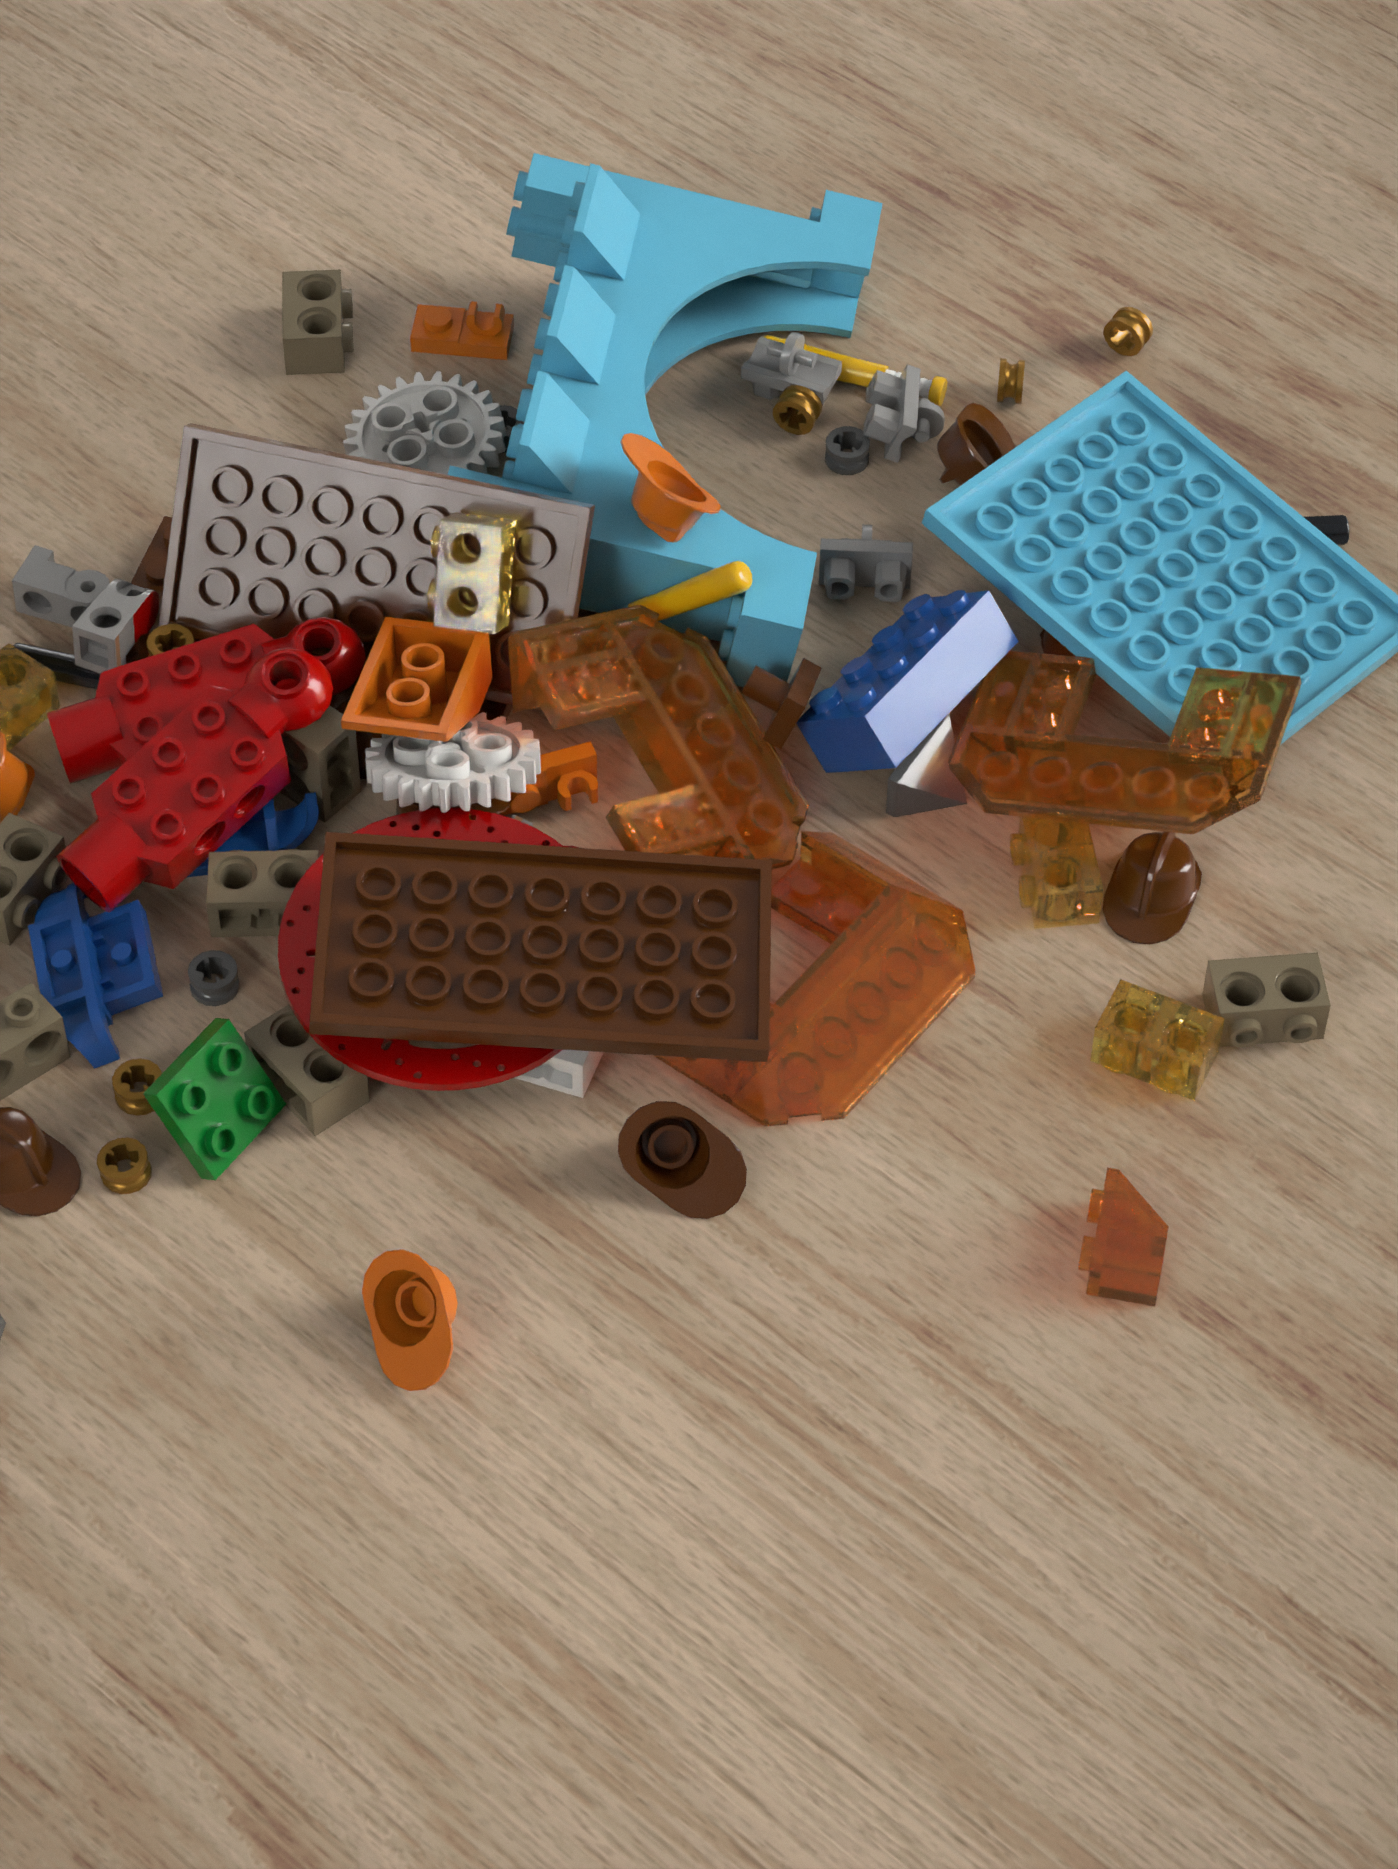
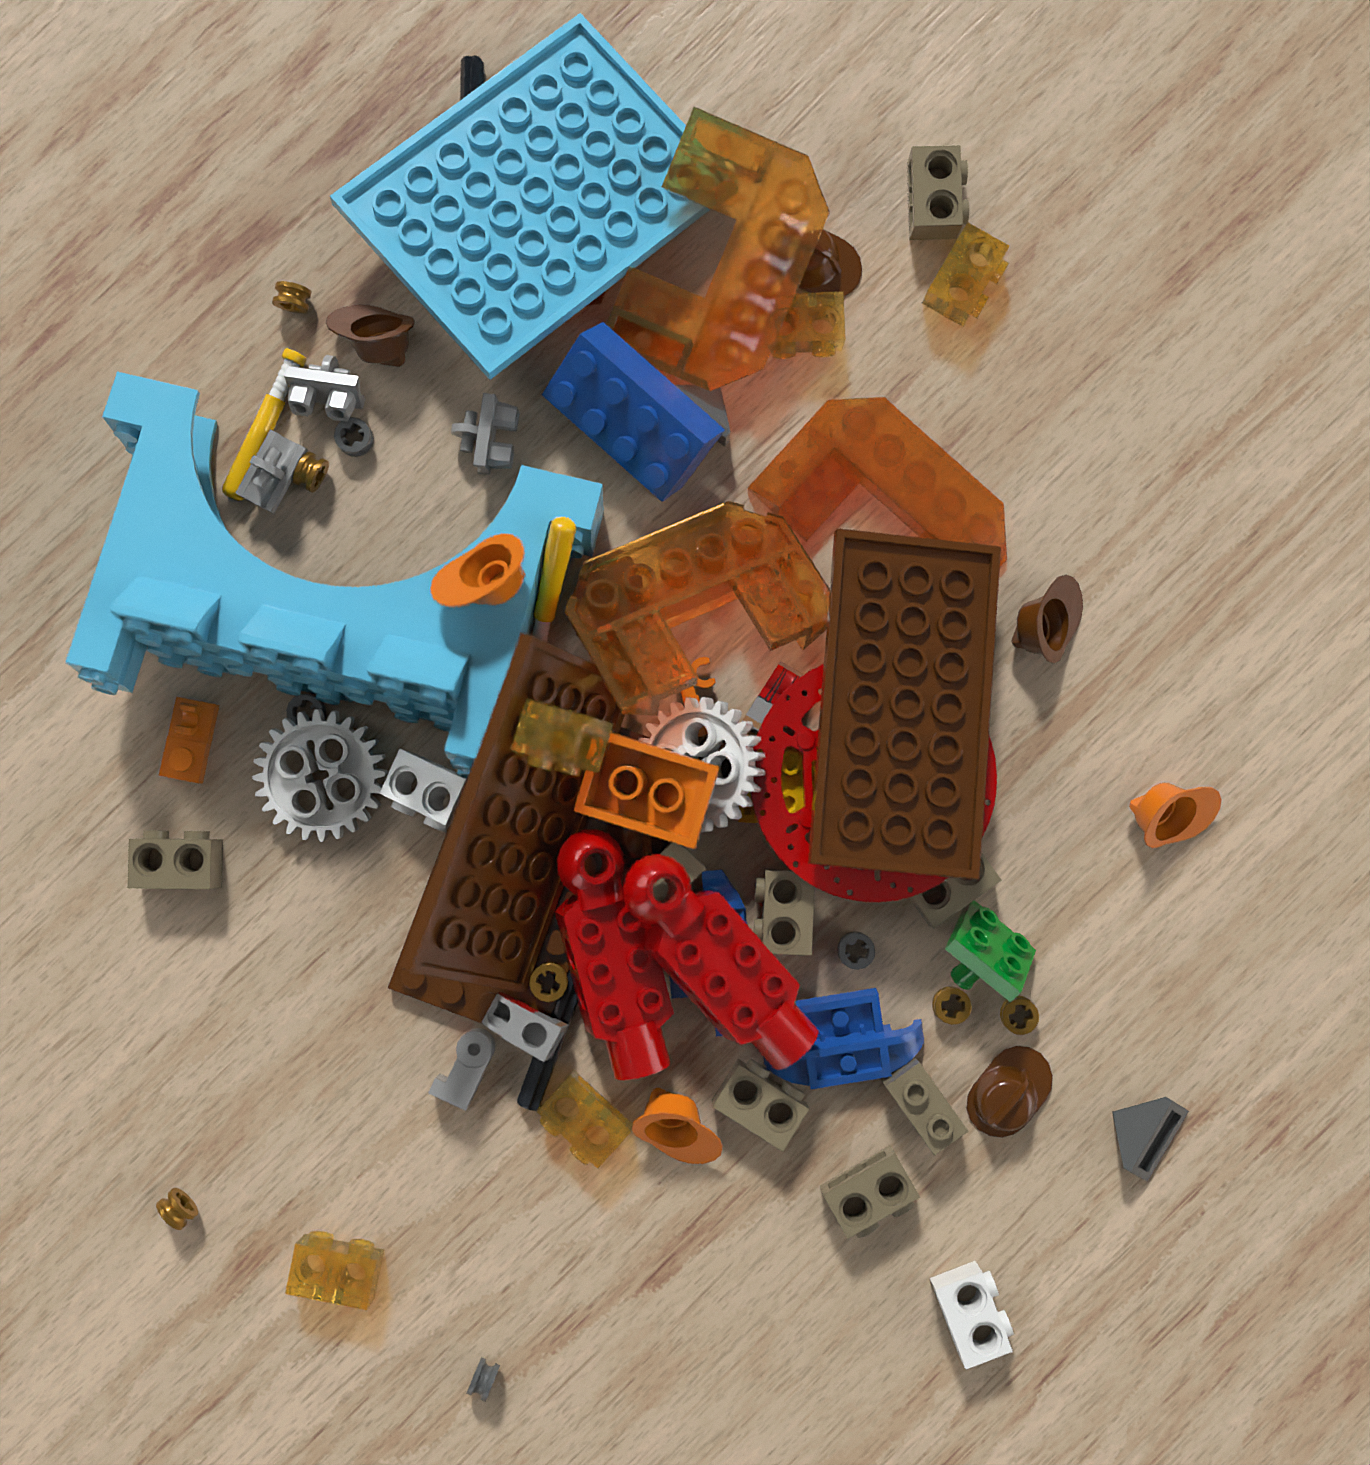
camera: 80 degrees left, 35 degrees up
reddish brown tile [741,658,822,749] -> none
clear orange slope [1078,1167,1169,1307] -> none
pearl gold bush [1103,307,1153,356] -> none

